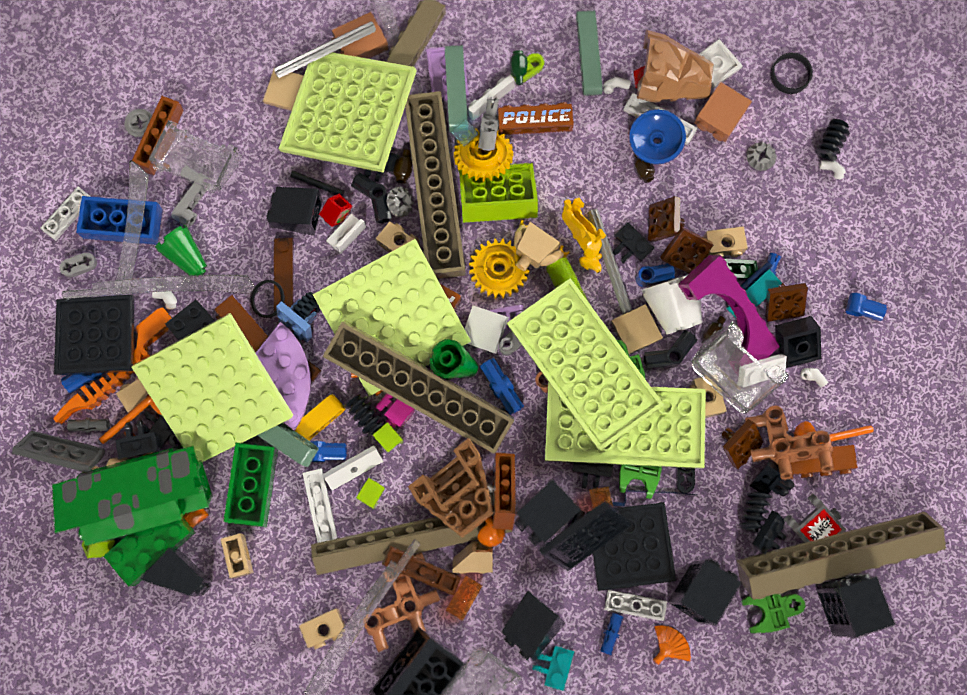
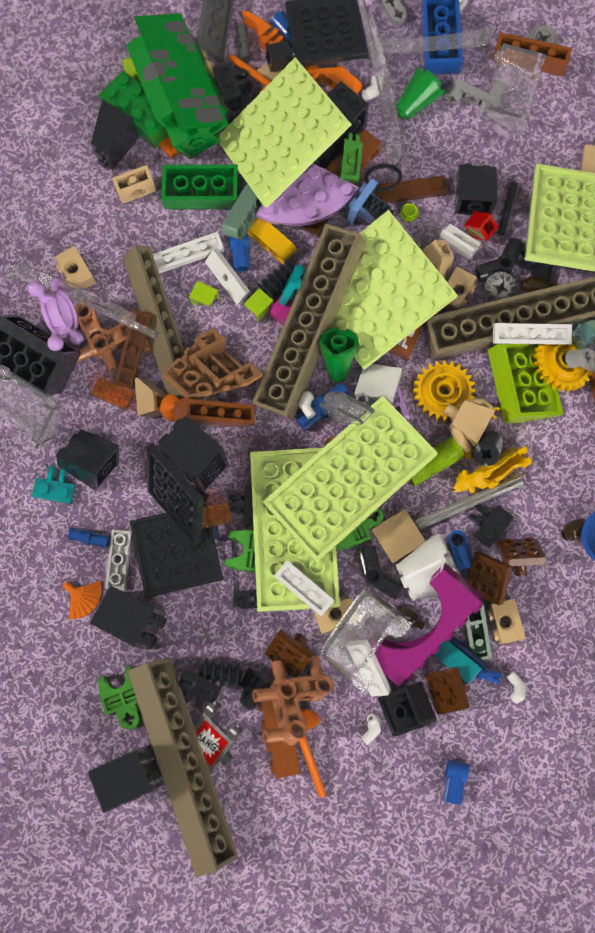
camera: 90 degrees right, 0 degrees up
none -> lavender piece [27,278,84,351]
none -> black brick [265,41,295,72]
none -> white plate [274,560,335,617]
none -> teal hinge [278,264,305,306]
none -> white arm [298,391,316,419]
none -> clear slope [320,392,375,425]
none -> bright green hinge [339,132,363,183]
none -> lime plate [400,203,419,222]
none -> clear arm [412,207,453,249]
none -> tan slope [421,240,454,282]
none -> black piece [474,431,503,466]
none -> white plate [493,323,572,345]
none -> white arm [507,671,526,703]

